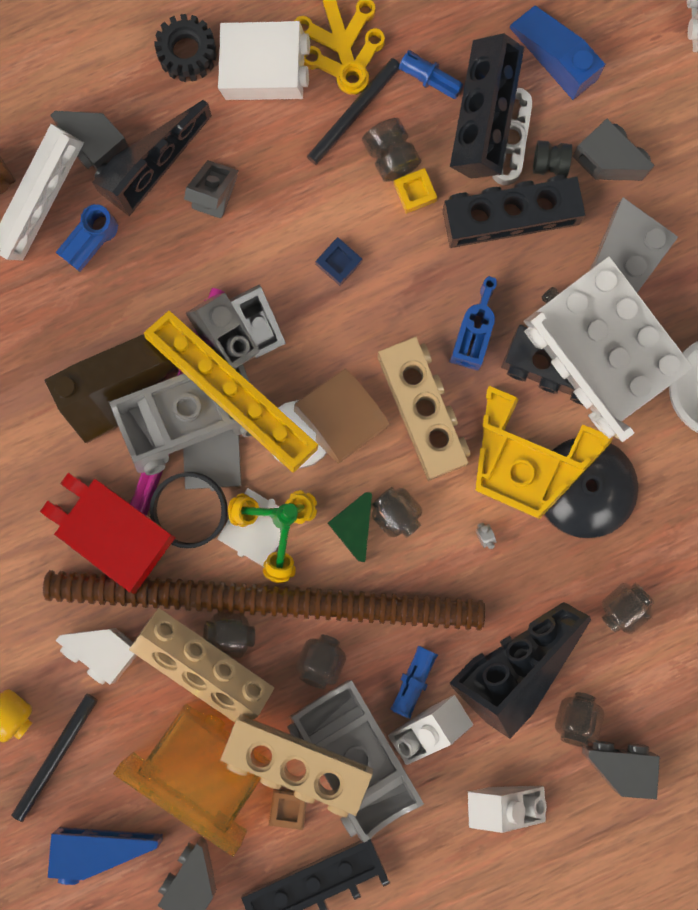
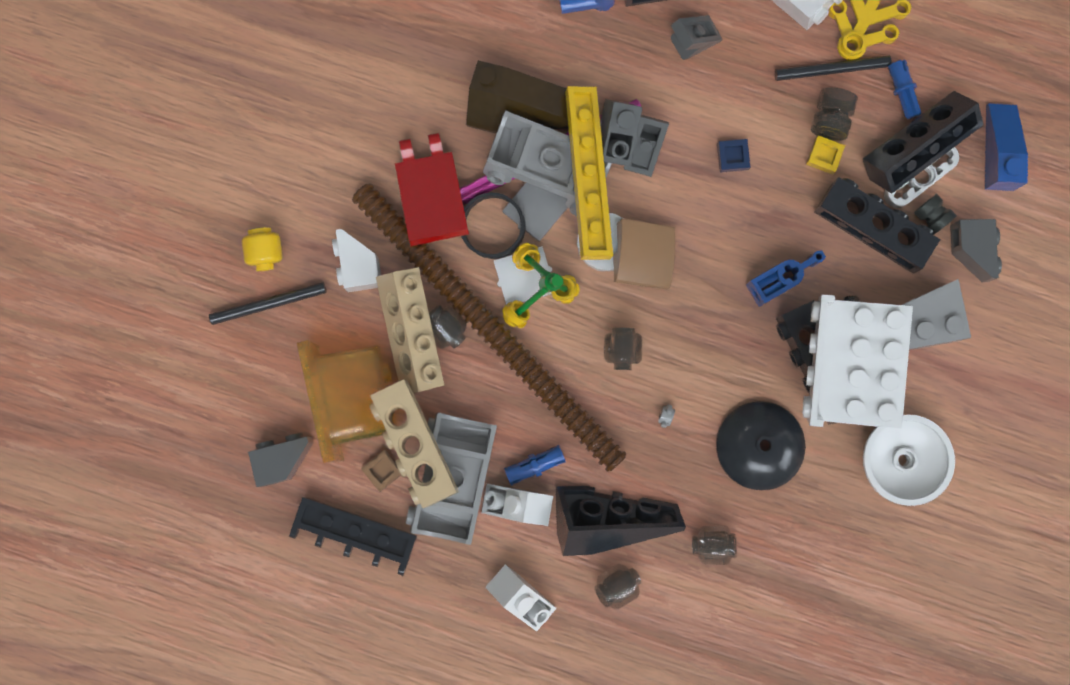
camera: 40 degrees right, 0 degrees up
blue slope [48,827,163,885] -> none
clear smoke head [296,634,346,689] -> none
dark green slope [328,492,372,562] -> none
tan brick [377,337,471,481] -> none
yellow wing [475,386,613,520] -> none
dark grey slope [582,741,660,800] -> none

